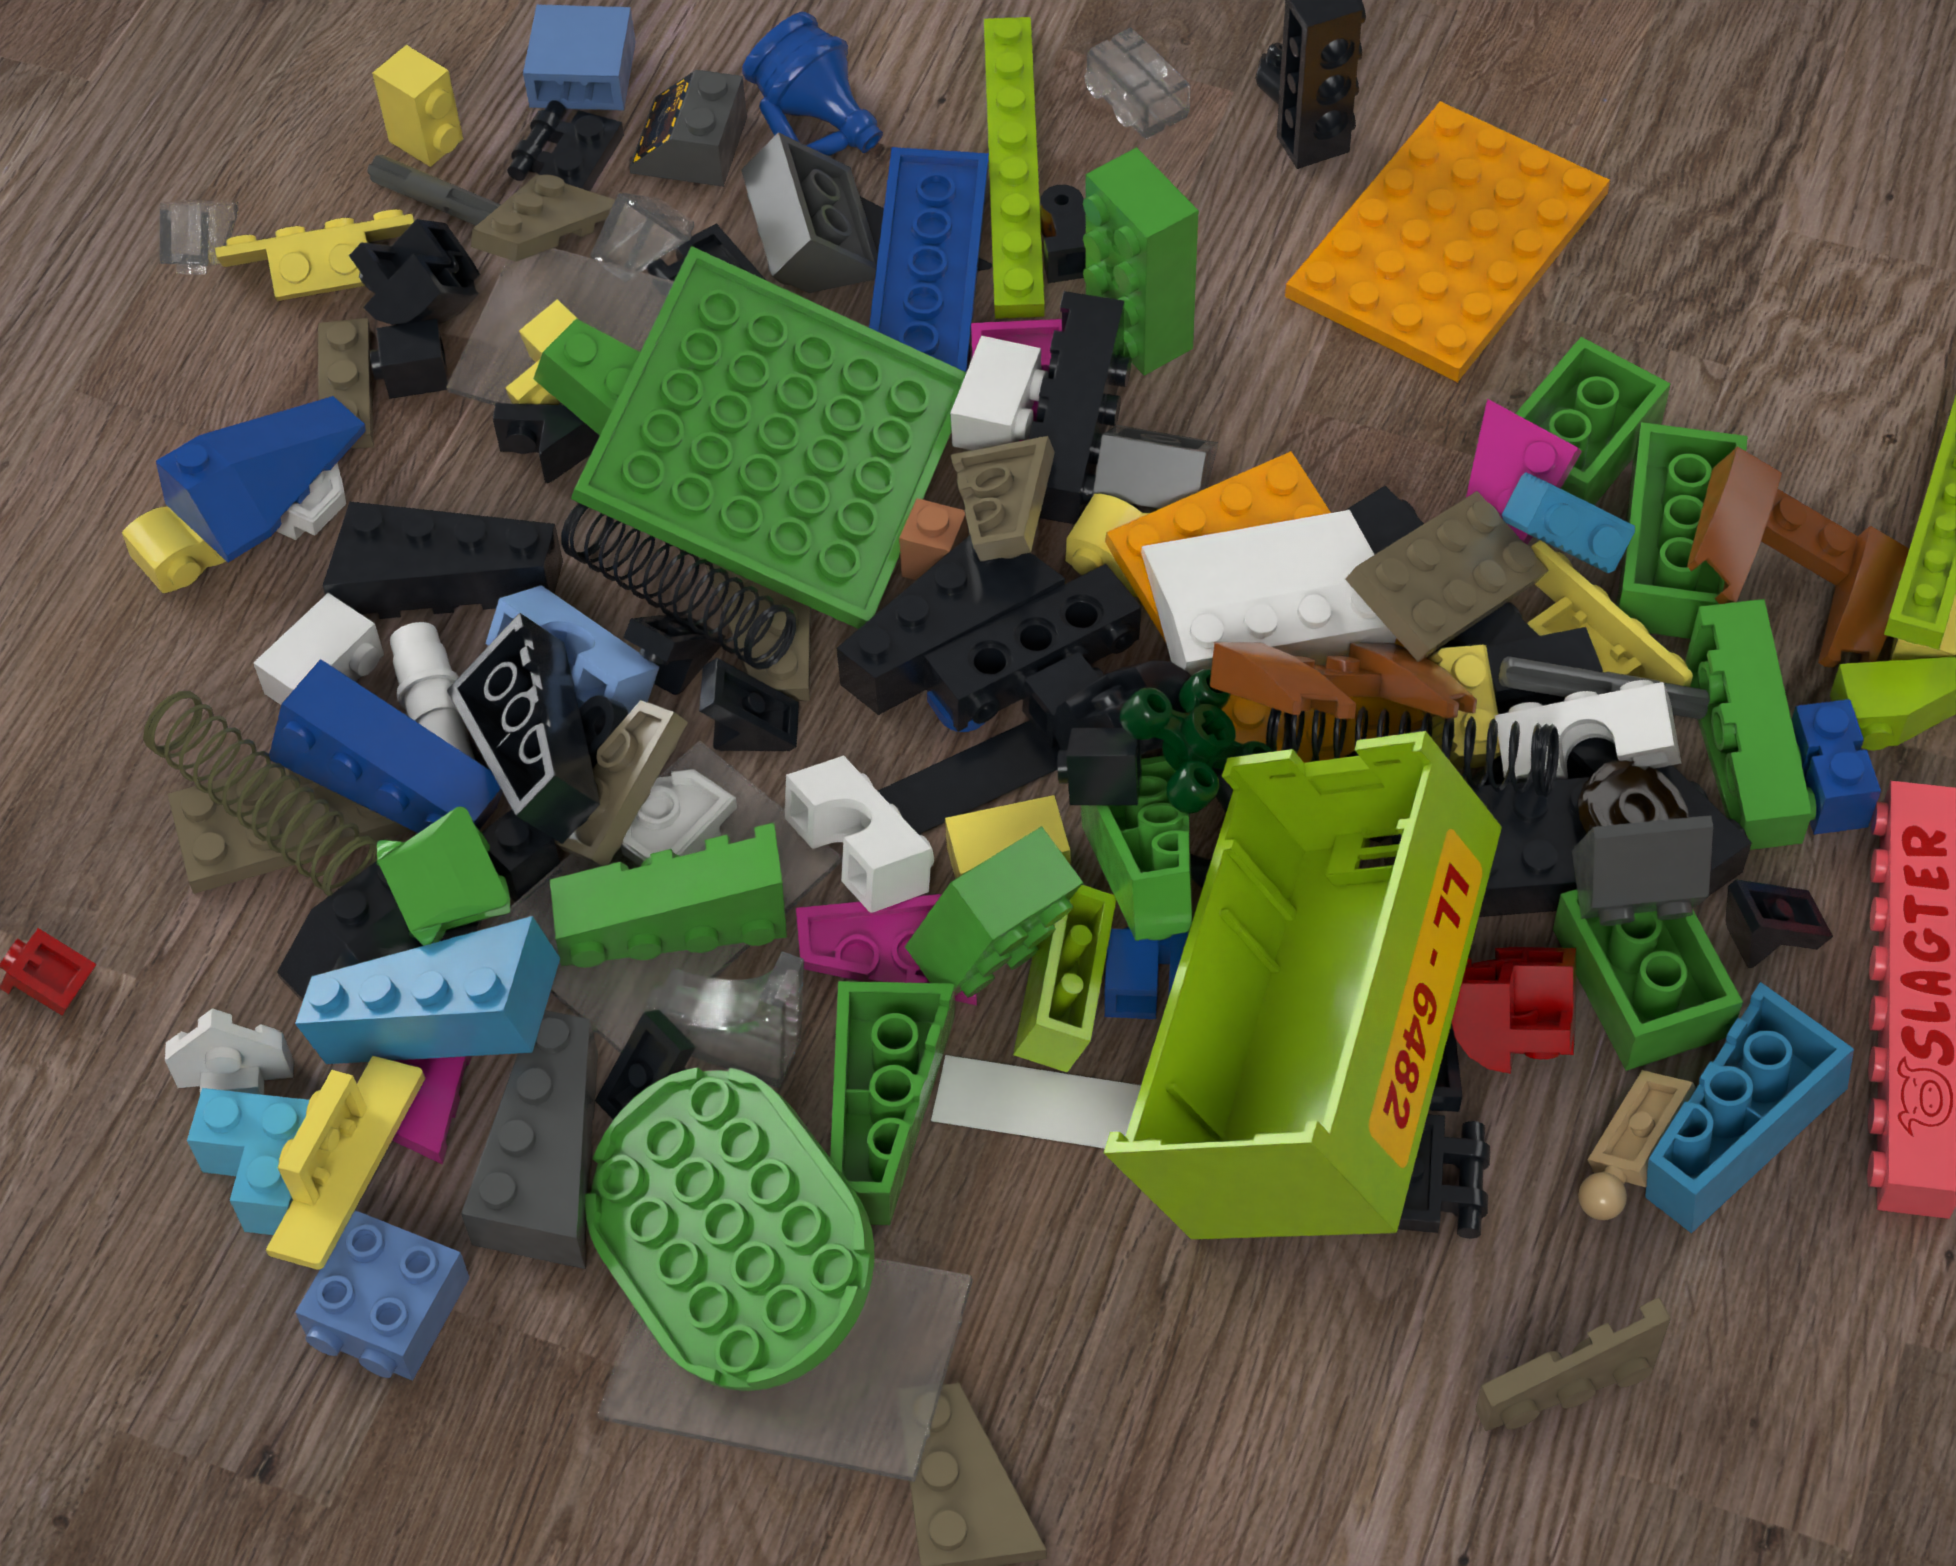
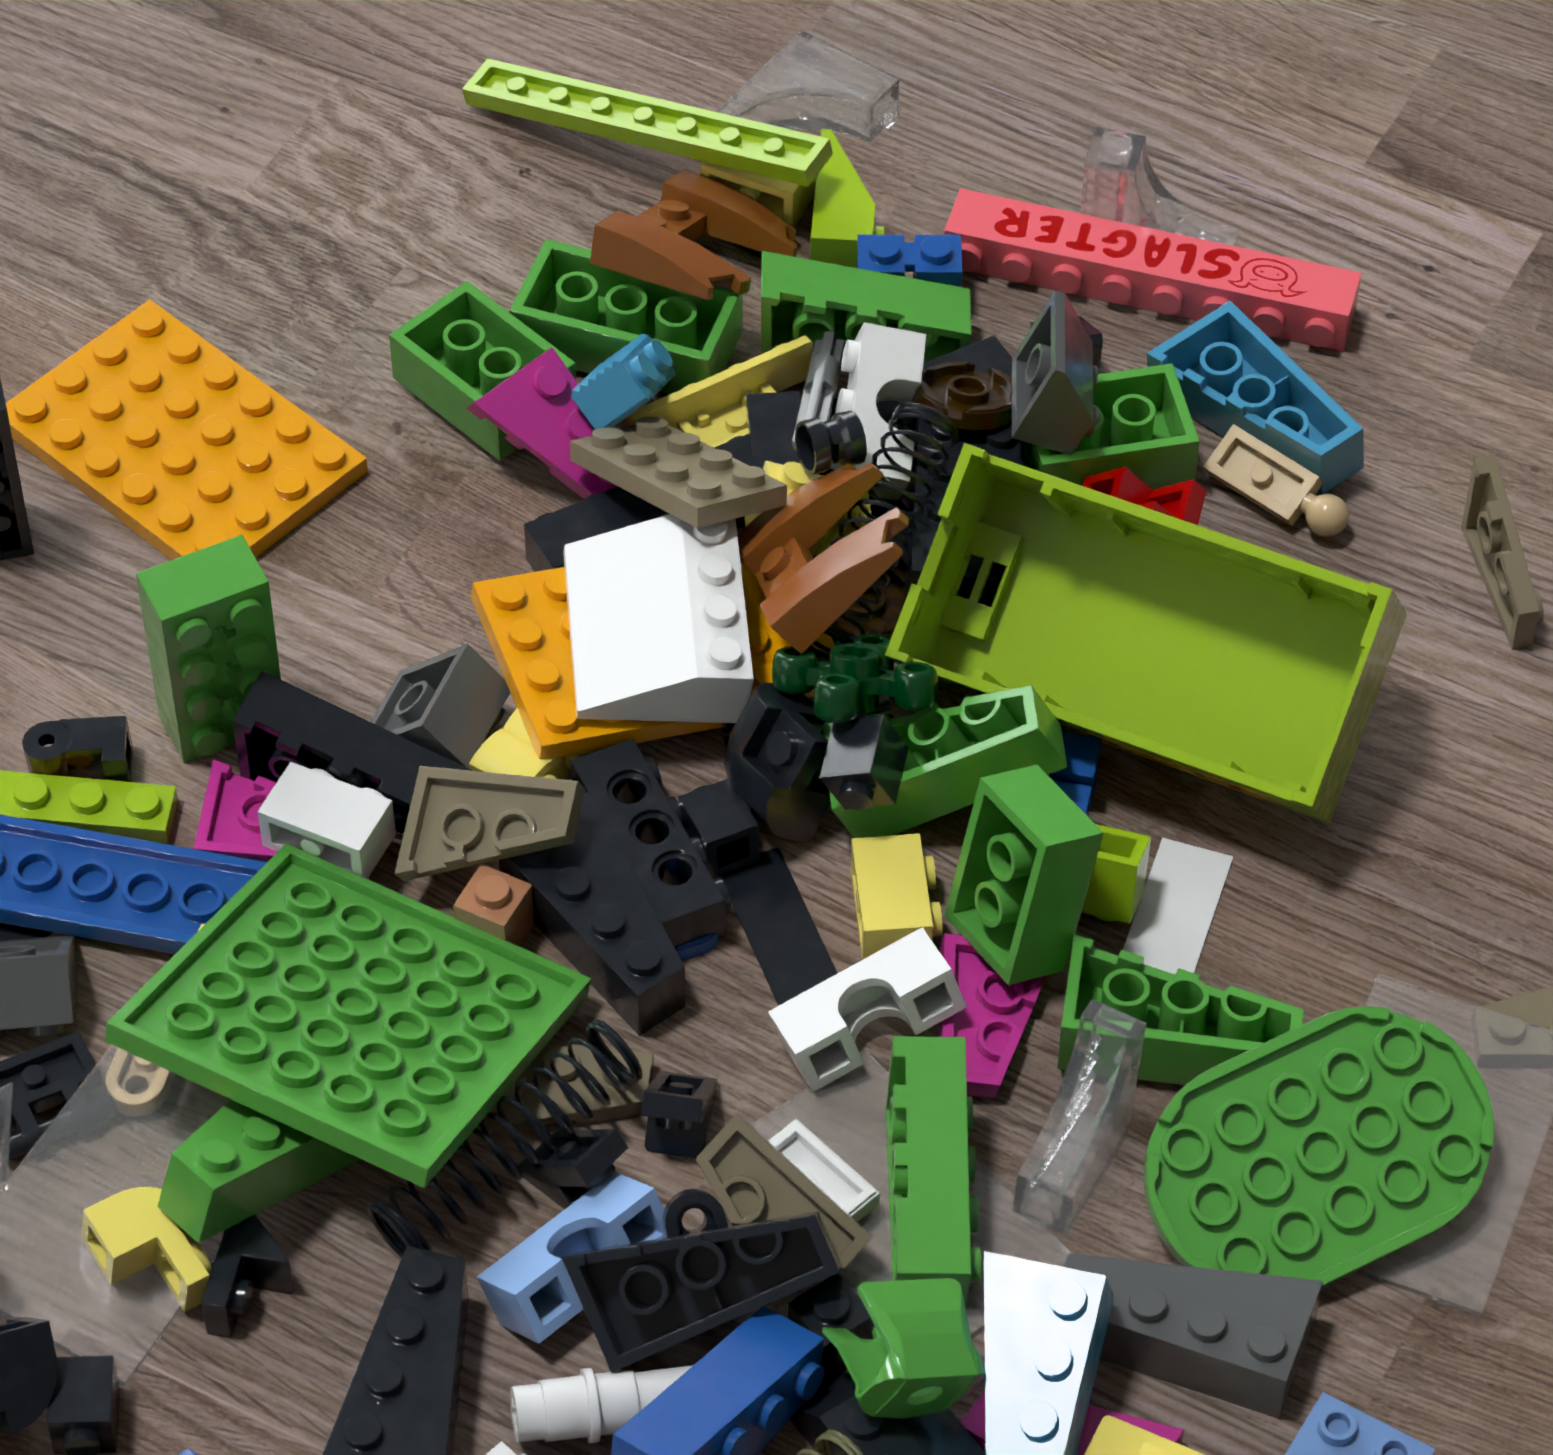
camera: 85 degrees left, 5 degrees down
black slope [595,1009,696,1120] -> none
none -> black wheel [795,410,867,475]

